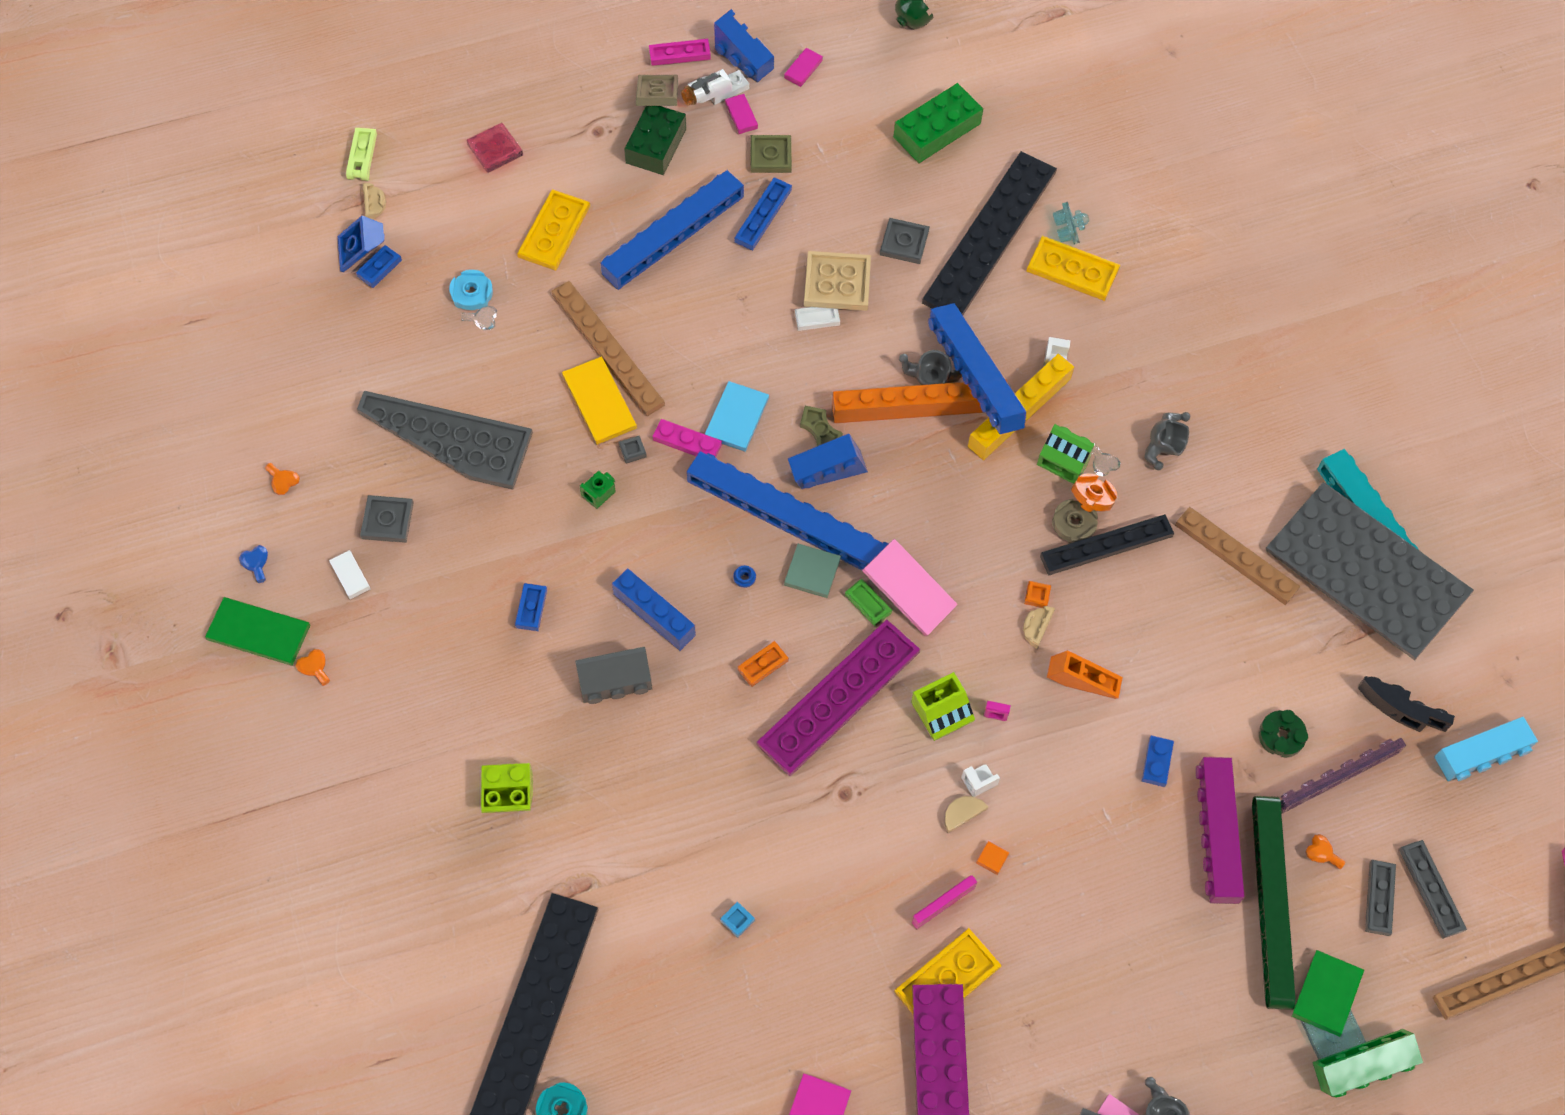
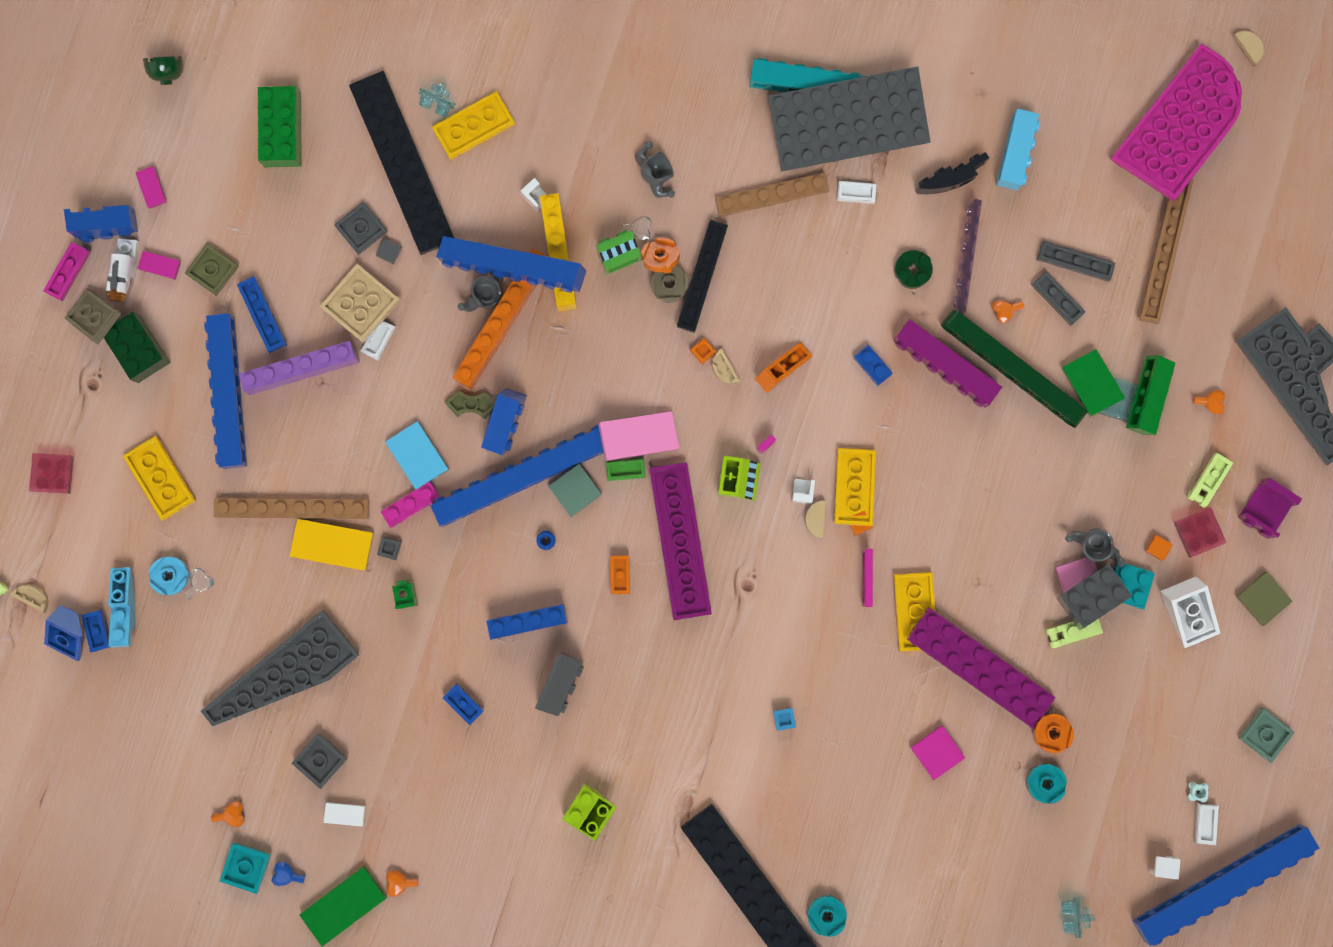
camera: 55 degrees left, 20 degrees up
none -> medium azure slope [108,567,135,648]
none -> teal plate [219,842,271,894]
none -> medium lavender brick [239,341,360,395]
none -> dark grey tile [376,239,402,265]
none -> yellow tile [834,448,876,526]
none -> white tile [837,181,876,204]

